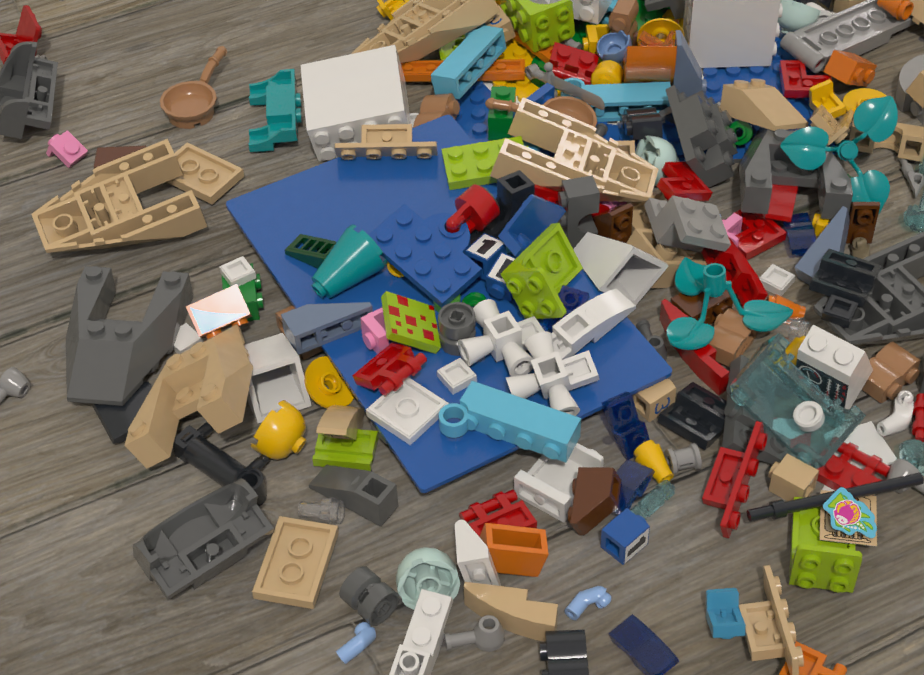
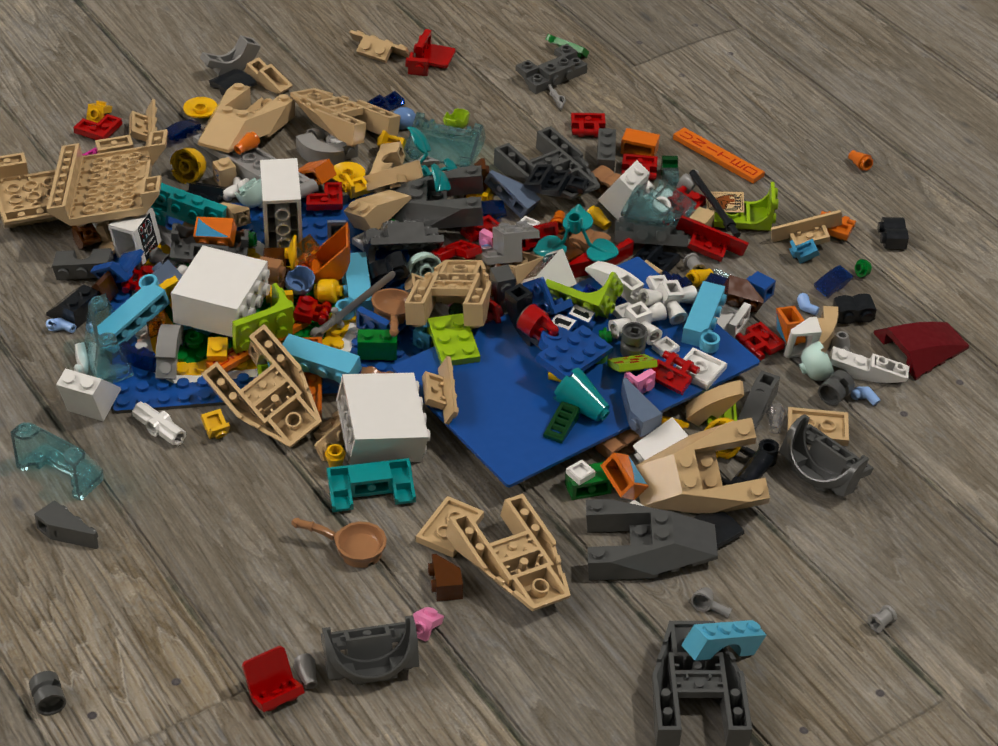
camera: 100 degrees left, 5 degrees down
sticker [823,487,877,538] -> none

